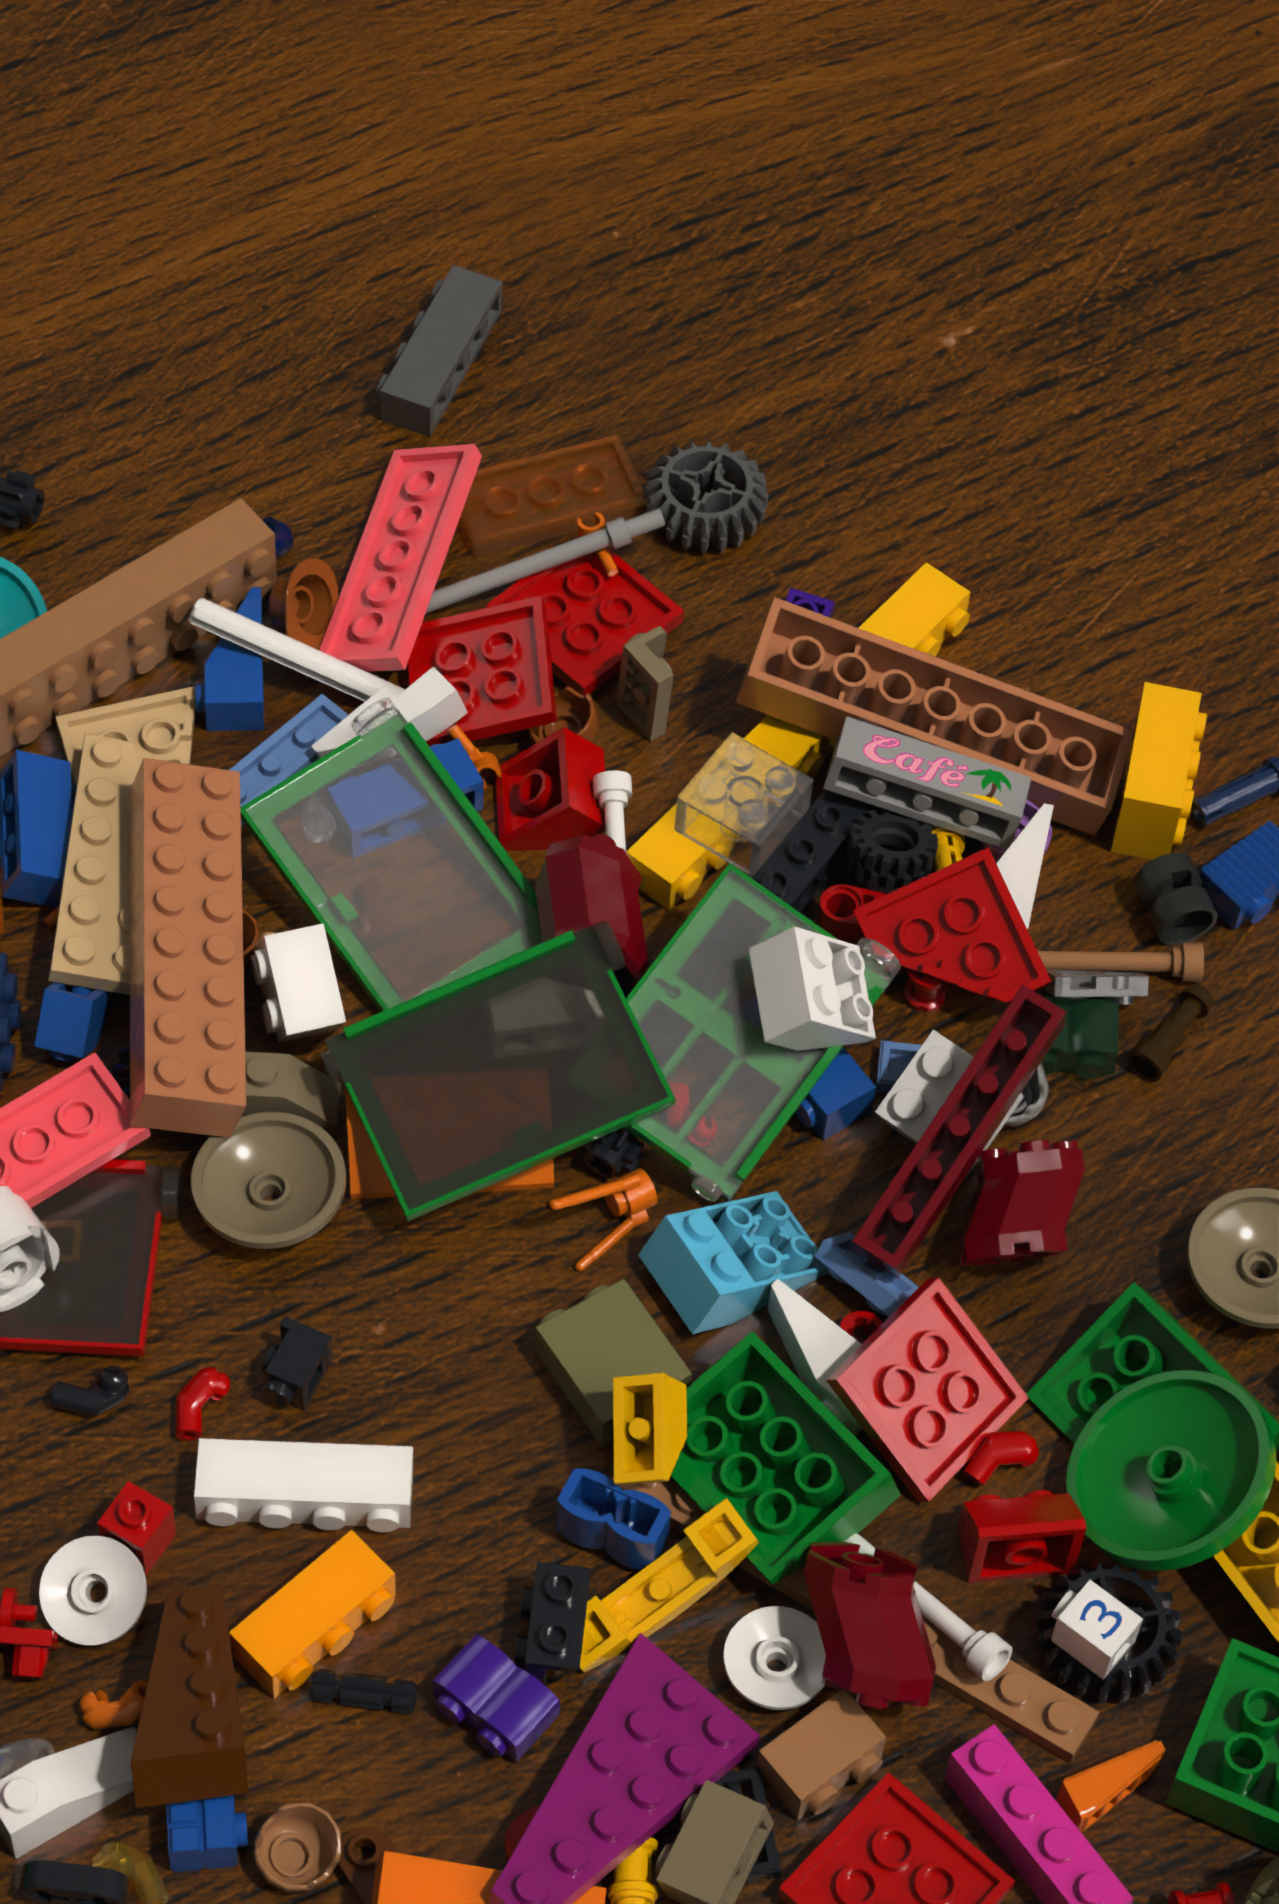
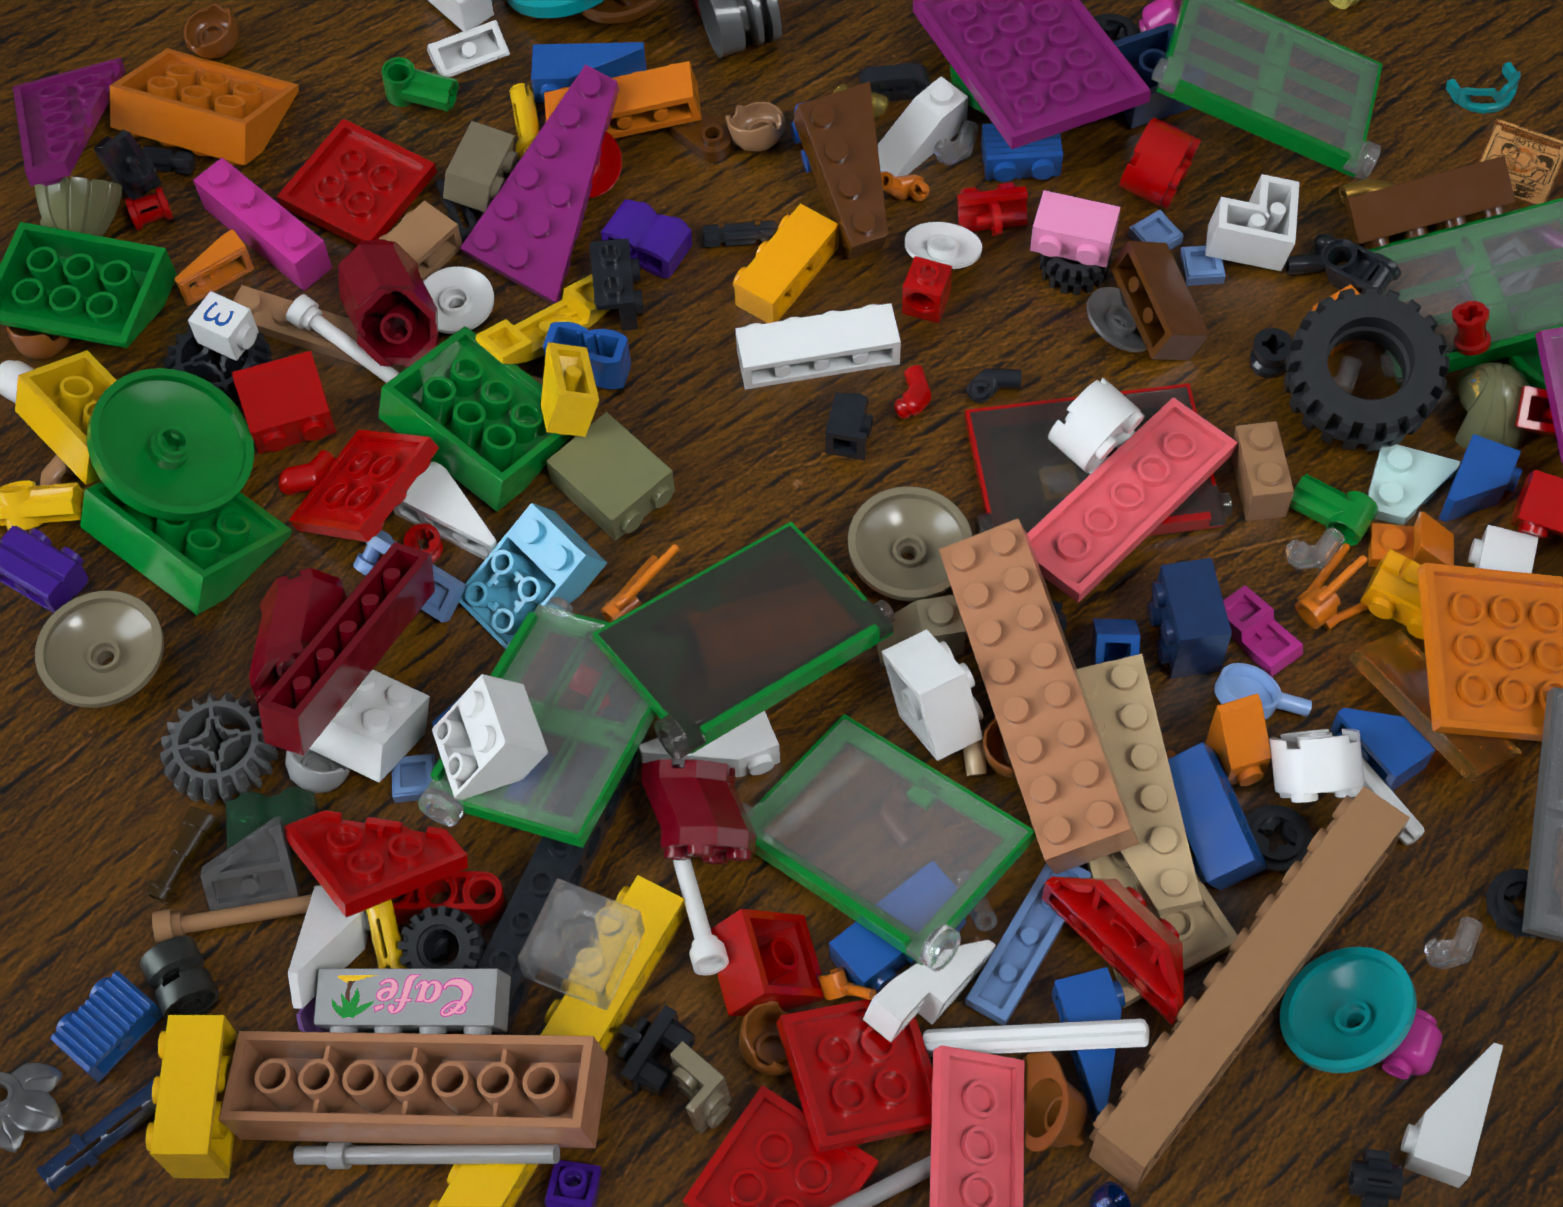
camera: 175 degrees right, 5 degrees up
none -> dark grey gear [160,691,278,807]
none -> black hips [614,1005,696,1096]
none -> red wedge [1042,877,1184,1026]

